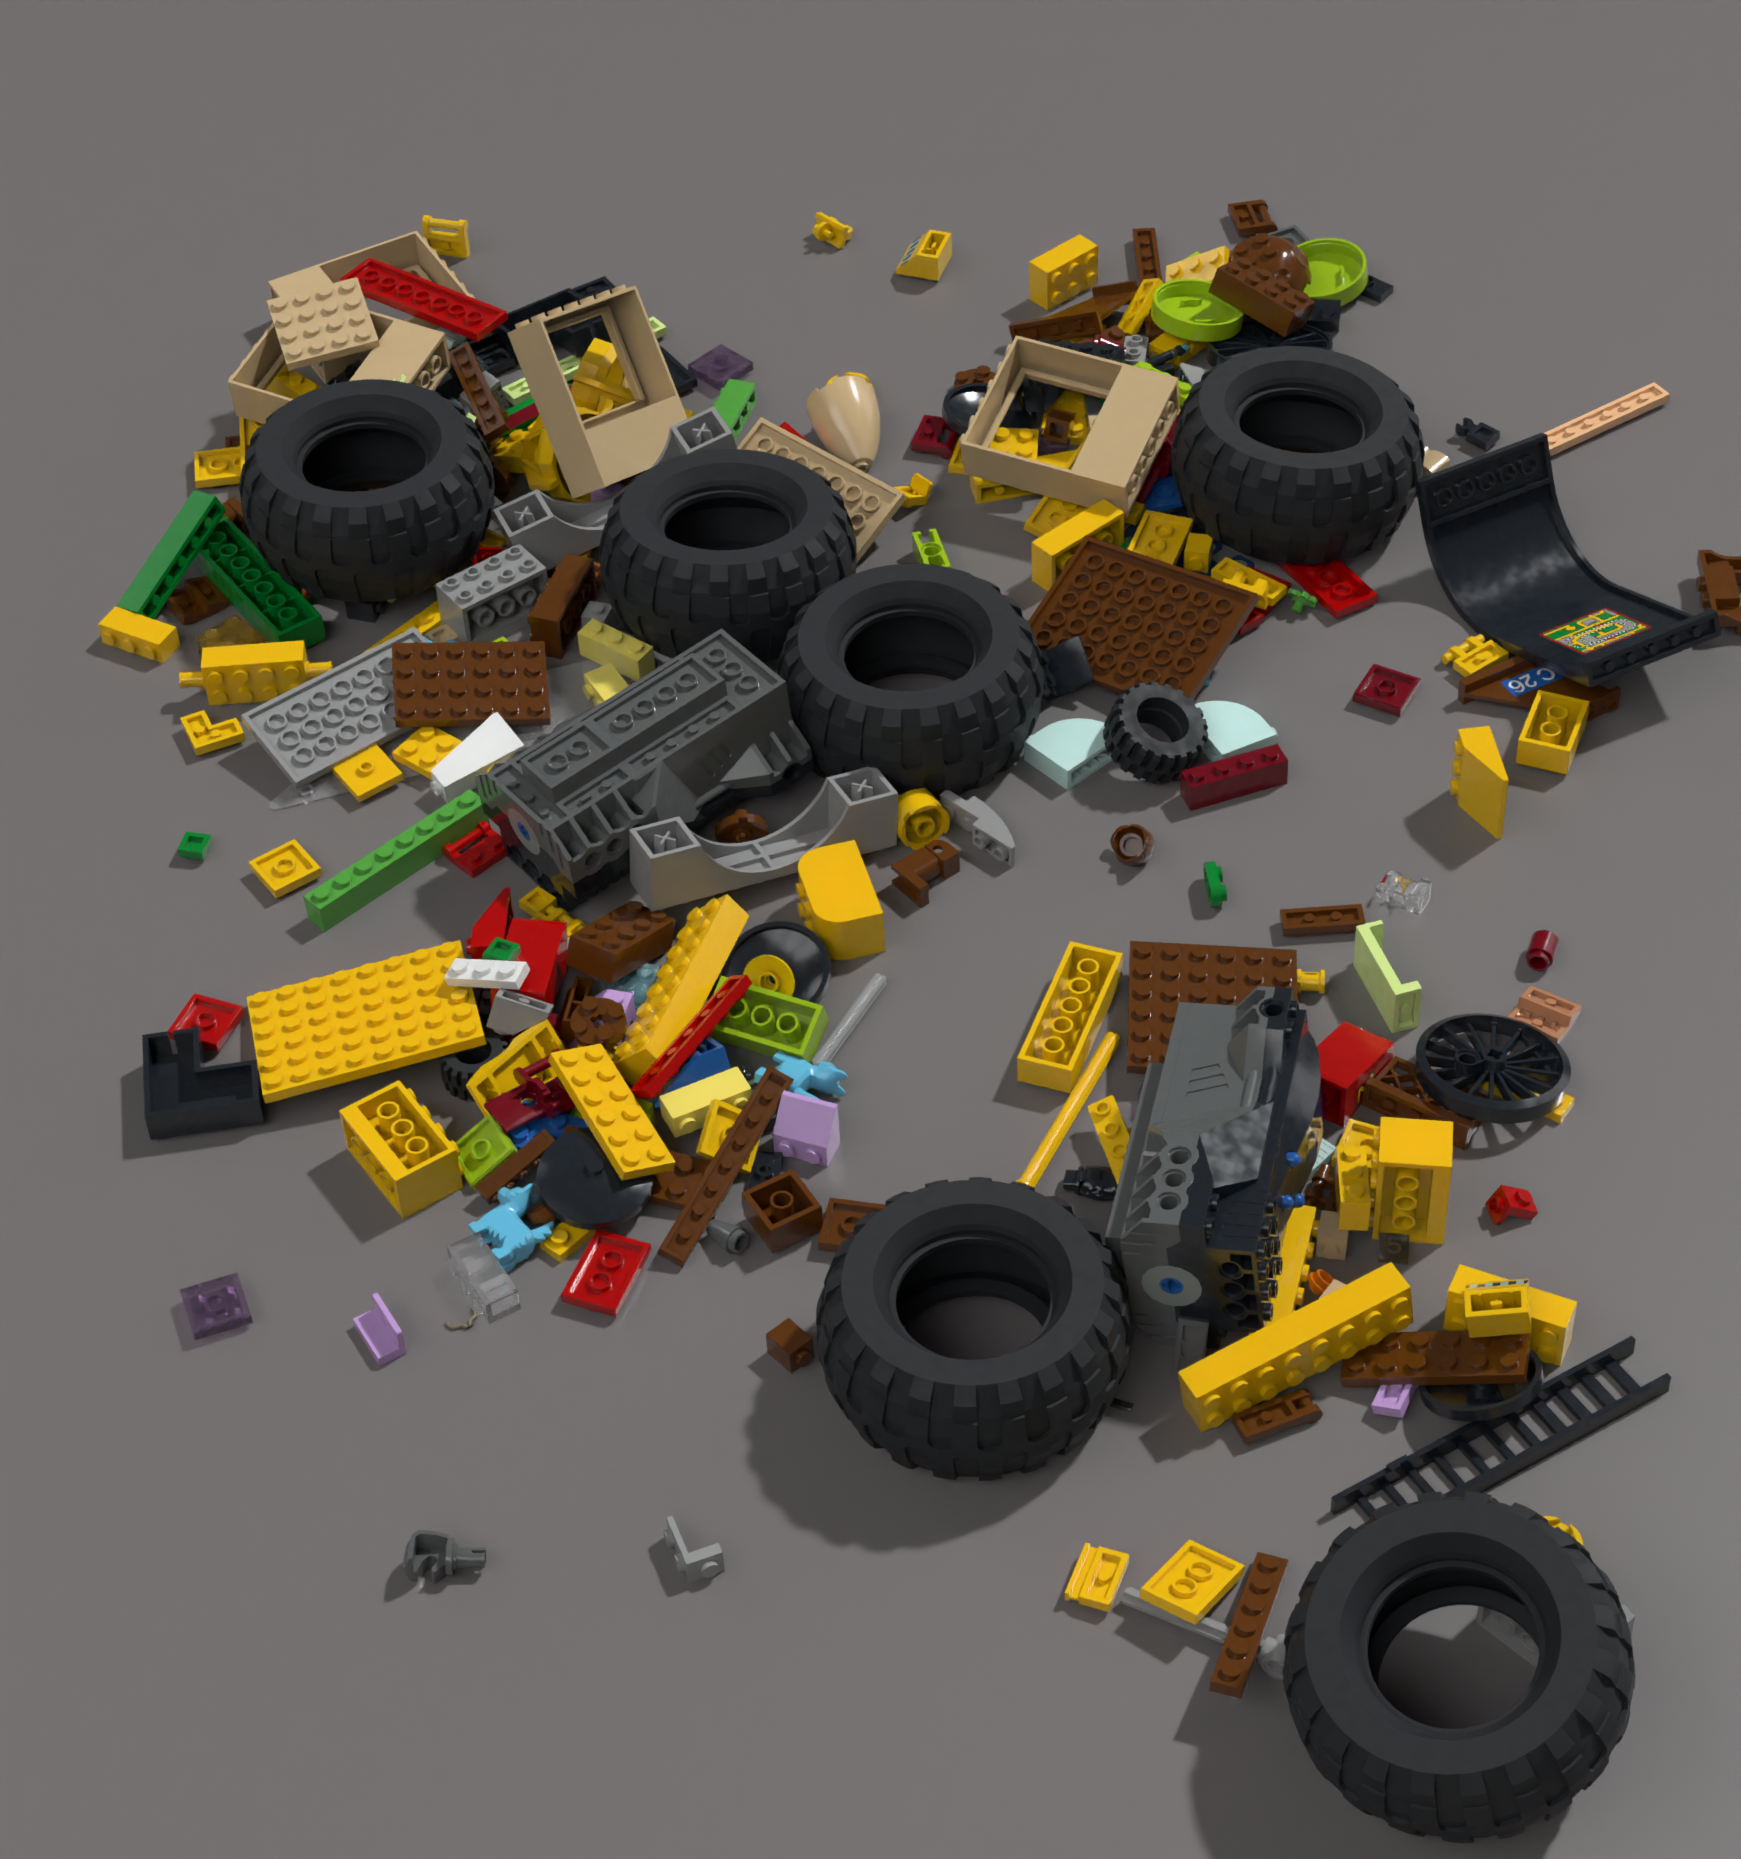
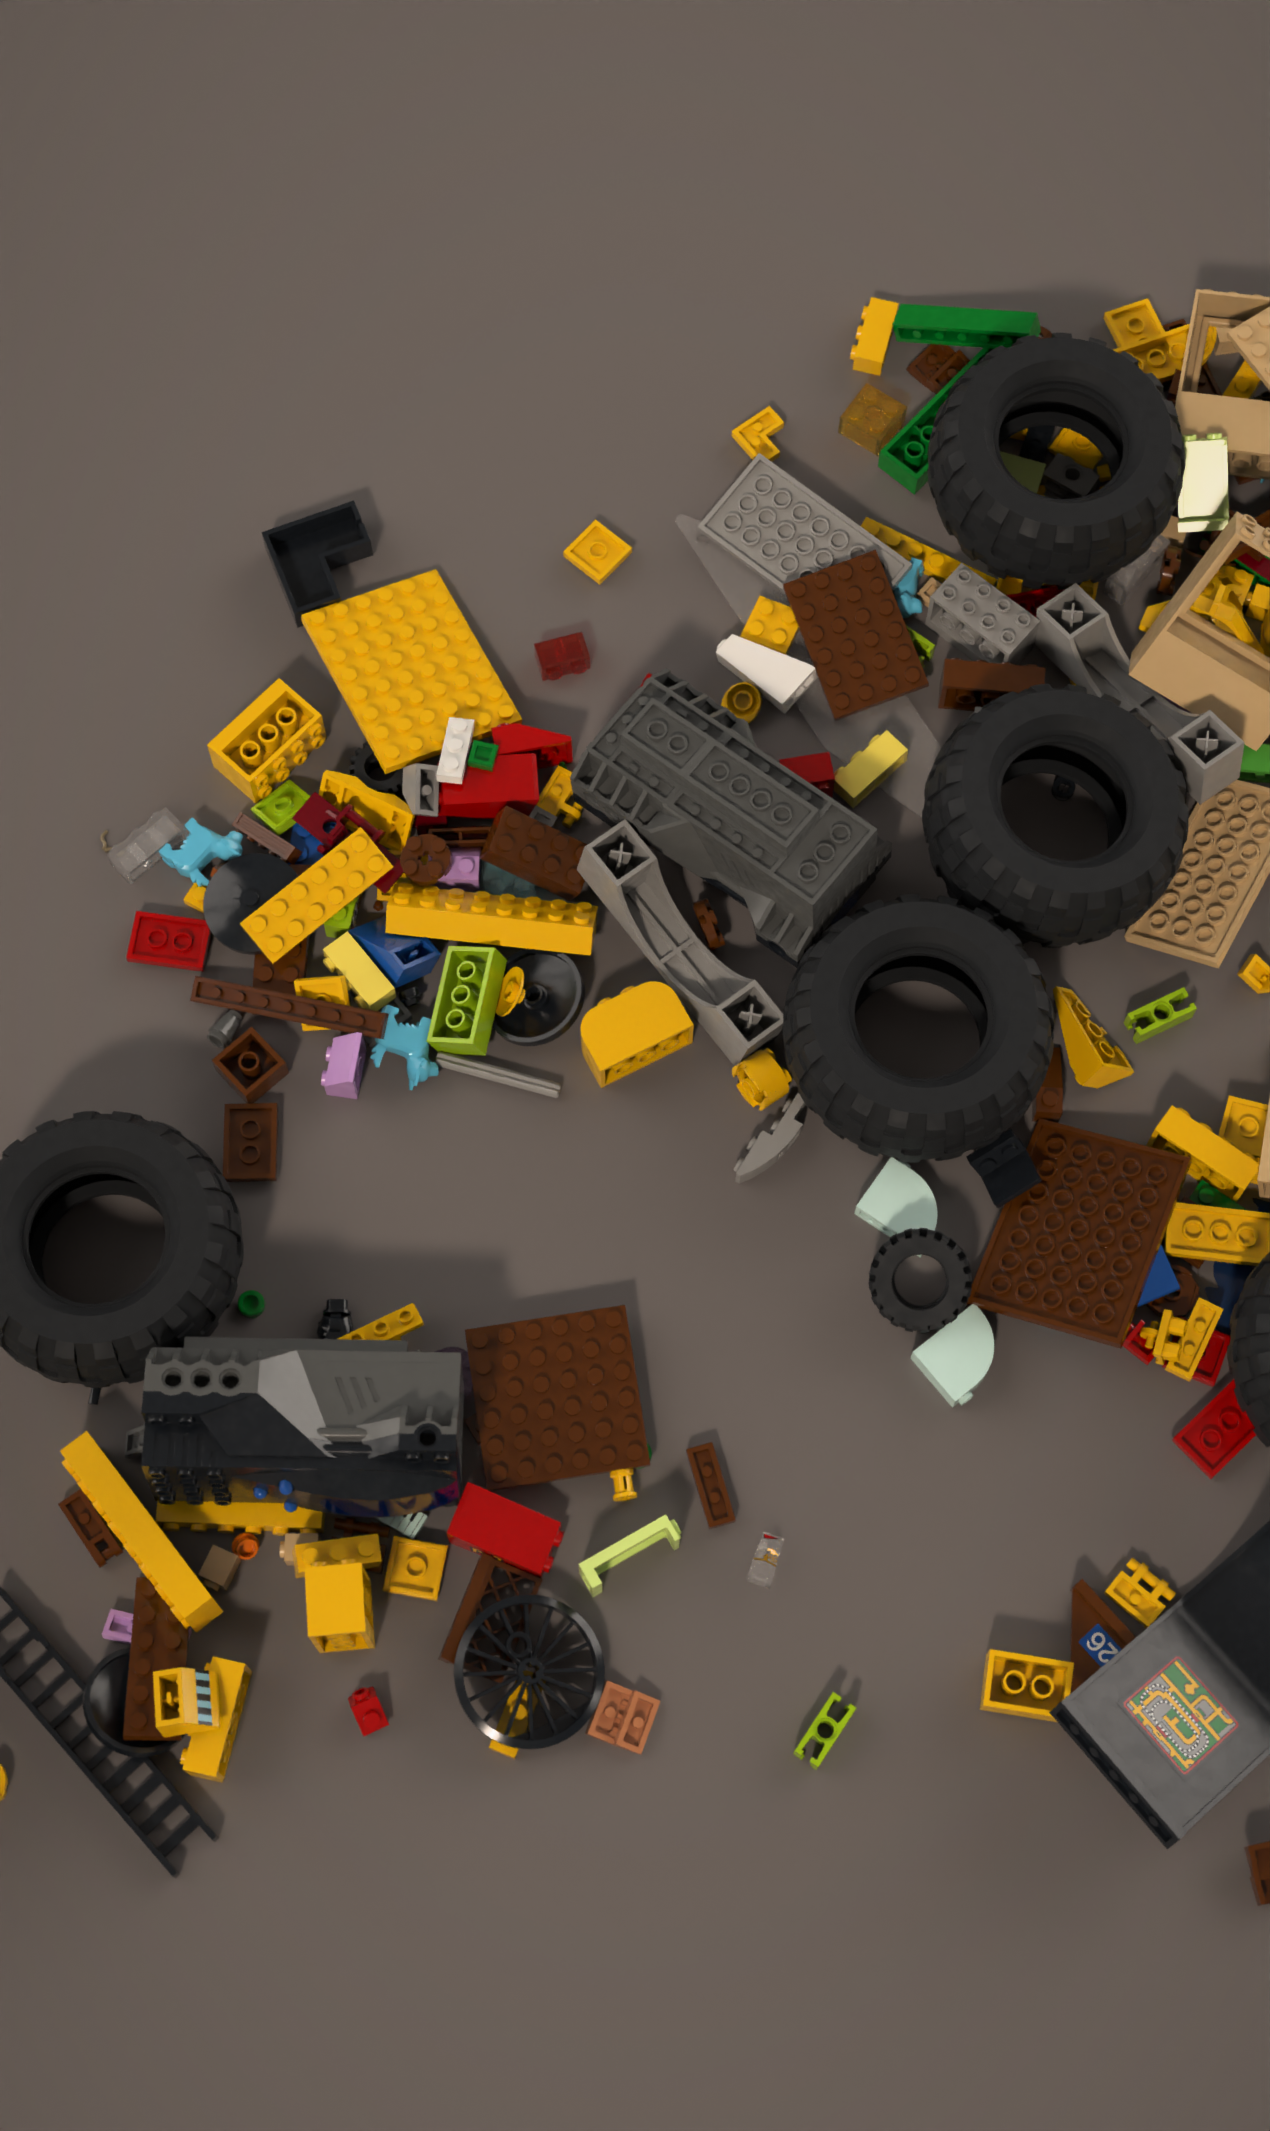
camera: 75 degrees right, 25 degrees up
red plate [168,993,244,1052] -> none
green plate [177,831,213,860] -> none
yellow brick [179,640,333,706] -> none
clear purple plate [180,1272,253,1340] -> none
bright green brick [303,789,490,932] -> none
yellow plate [332,744,404,803] -> none
lavender panel [353,1293,407,1366] -> none
light yellow brick [577,618,655,681] -> none
red plate [630,975,752,1099] -> none
black plate [749,1151,783,1189] -> none
reddish brown brick [766,1318,814,1374] -> none
reddish brown piece [891,840,960,908] -> none
yellow axle [1015,1031,1120,1187] -> none
yellow brick [1017,941,1123,1094] -> none
reddish brown hair [1110,824,1155,866] -> none
dark red brick [1180,744,1288,811] -> none
yellow brick [1184,533,1213,573] -> none
green plate [1203,861,1227,908] -> none
bright green plant [1287,588,1318,614] -> none
dark red plate [1352,664,1421,716] -> none
clear smoke tile [1378,1233,1409,1264] -> none
yellow slope [1449,726,1509,839] -> none
dark red brick [1526,930,1559,971] -> none
none -> clear red brick [534,632,590,681]
none -> lime piece [793,1692,856,1770]

